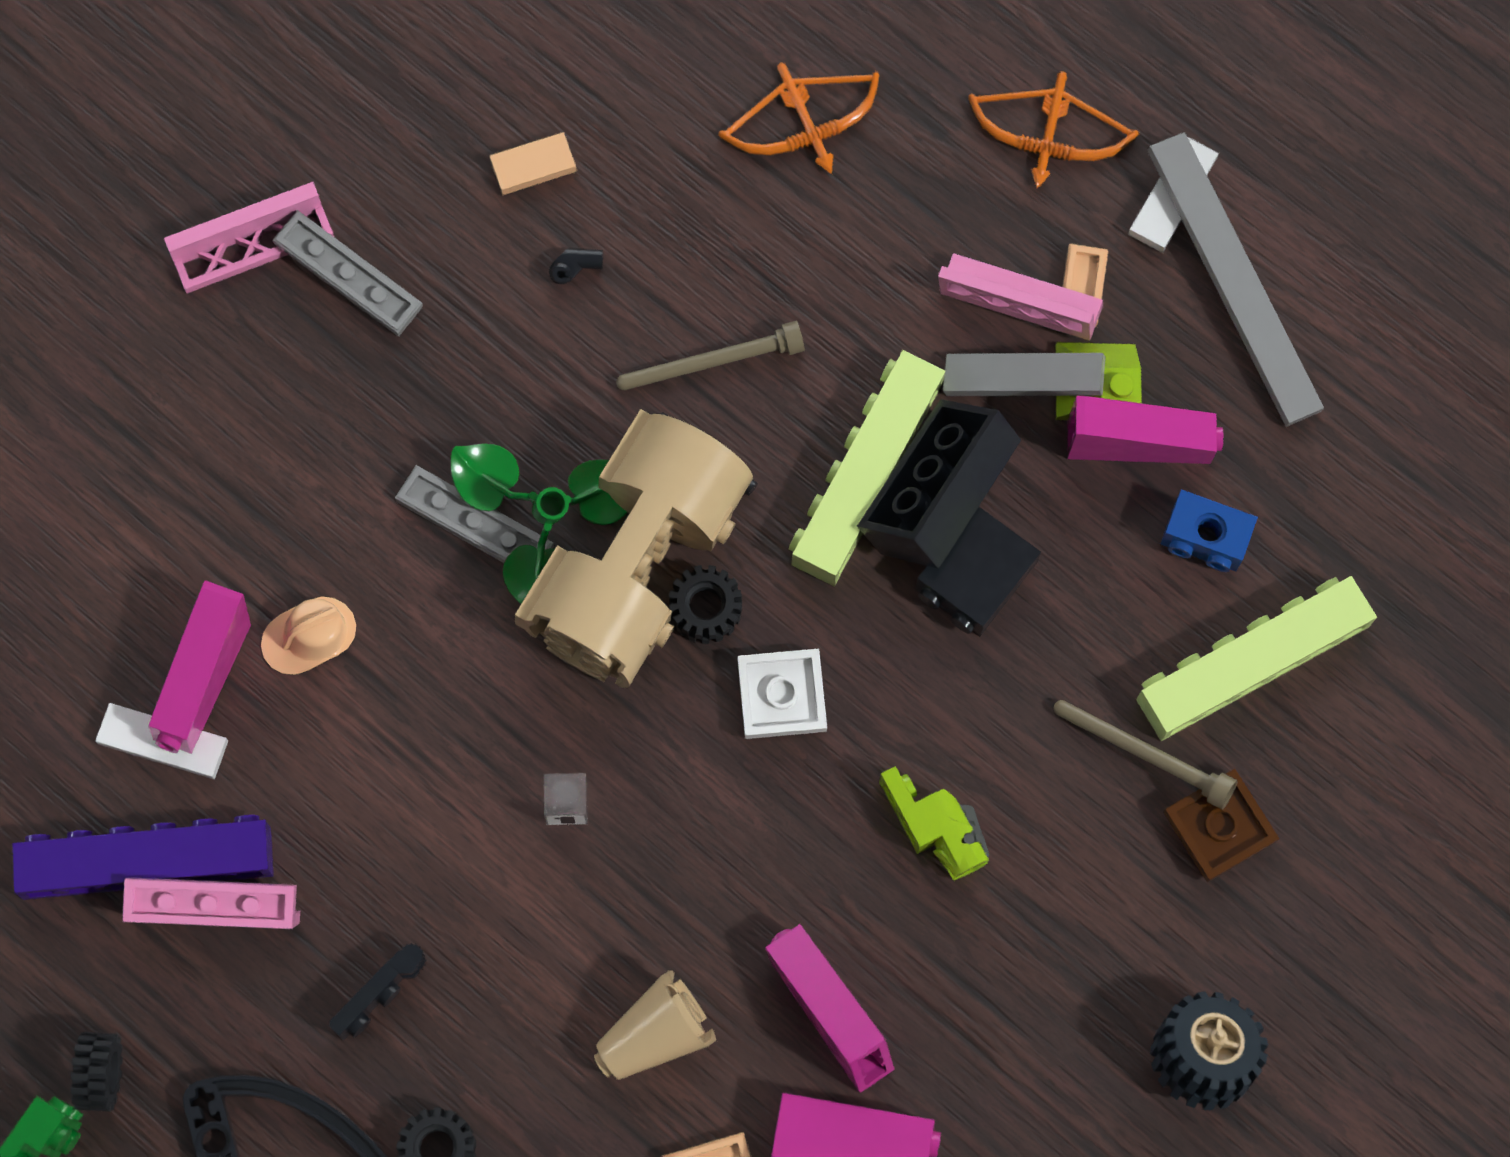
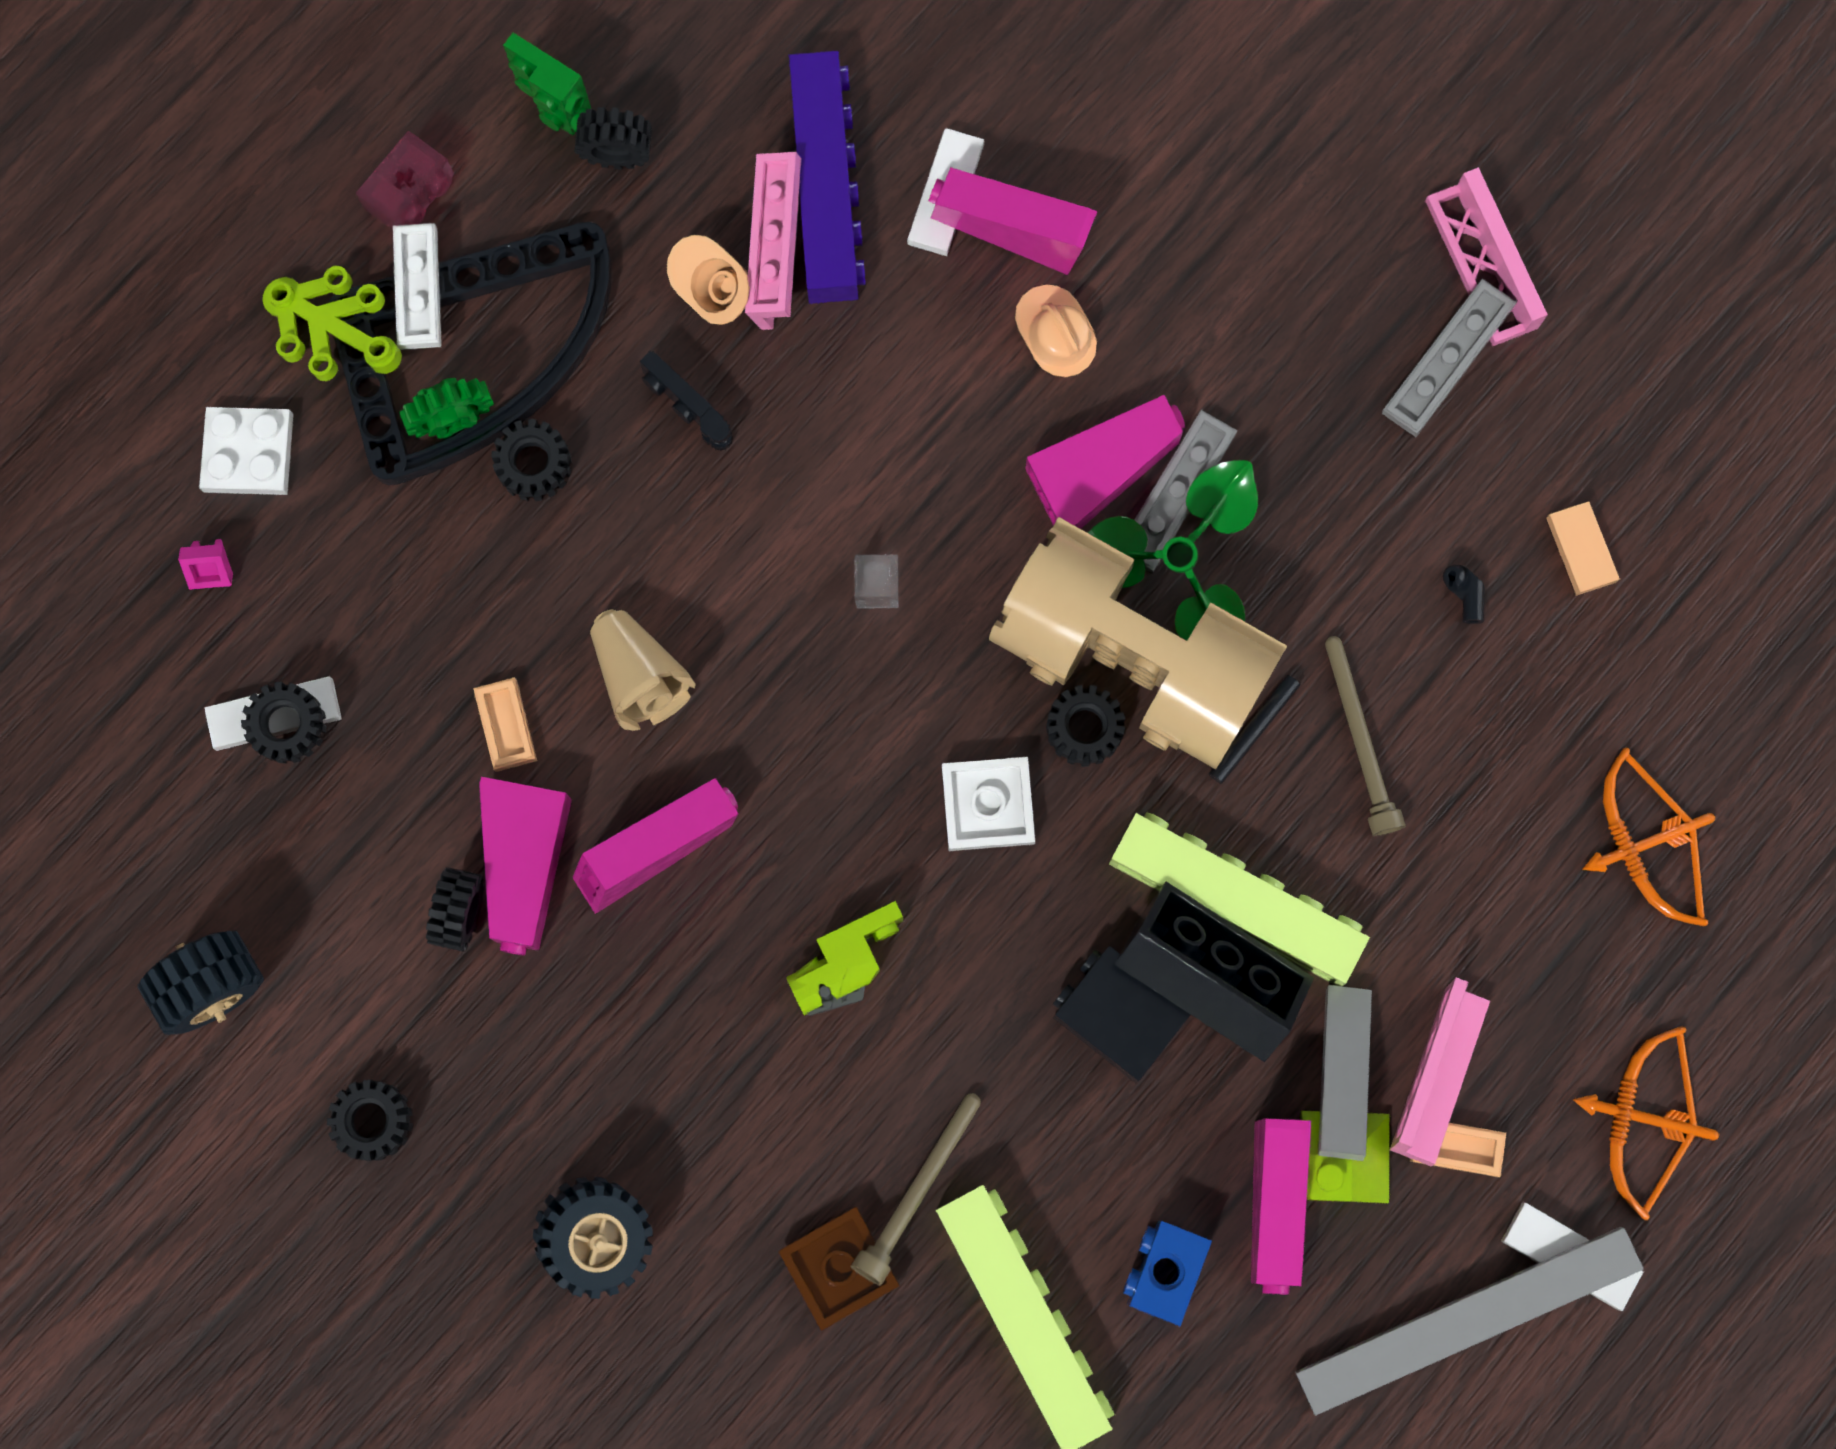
camera: 95 degrees right, 5 degrees up
none -> light nougat piece [667,235,750,325]
none -> dark pink slope [1025,395,1185,529]

